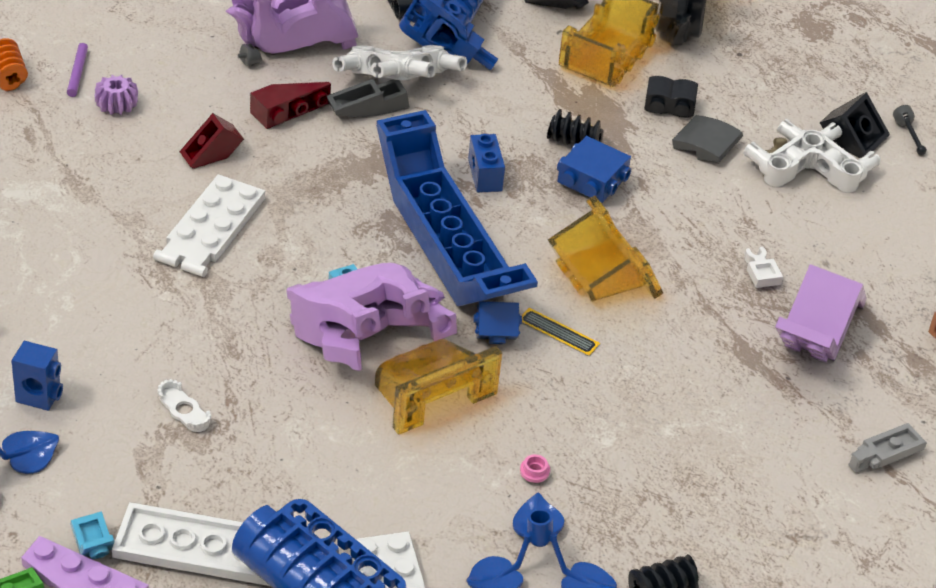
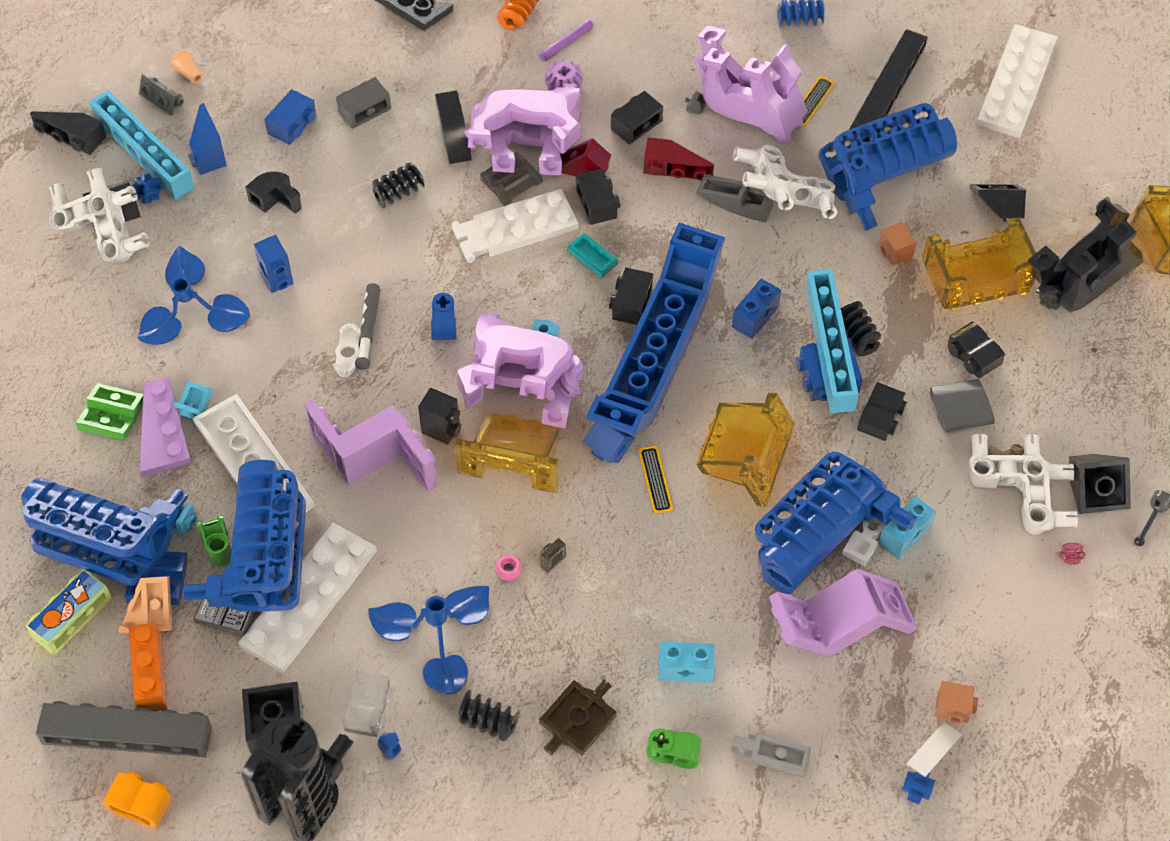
camera: 50 degrees right, 15 degrees up
none -> lavender bracket [304,399,438,491]
none -> dark grey piece [355,283,381,370]
none -> black piece [372,162,425,209]
none -> black brick [418,387,462,445]
none -> blue piece [431,293,456,340]
none -> black slope [435,90,472,164]
none -> lavender piece [464,83,581,175]
none -> clear smoke plate [480,151,543,206]
none -> dark brown plate [539,679,617,756]
none -> clear smoke plate [540,538,566,573]
none -> teal plate [567,233,618,278]
none -> black brick [576,168,620,225]
none -> black brick [609,267,653,325]
none -> black brick [611,90,663,145]
none -> bright green piece [646,728,702,769]
none -> medium azure brick [658,641,715,683]
none -> blue piece [755,452,917,594]
none -> medium azure brick [805,269,859,413]
none -> black brick [857,382,908,441]
none -> nougat brick [878,222,917,265]
none -> medium azure brick [878,496,936,560]
none -> clear pink plate [1059,543,1086,564]

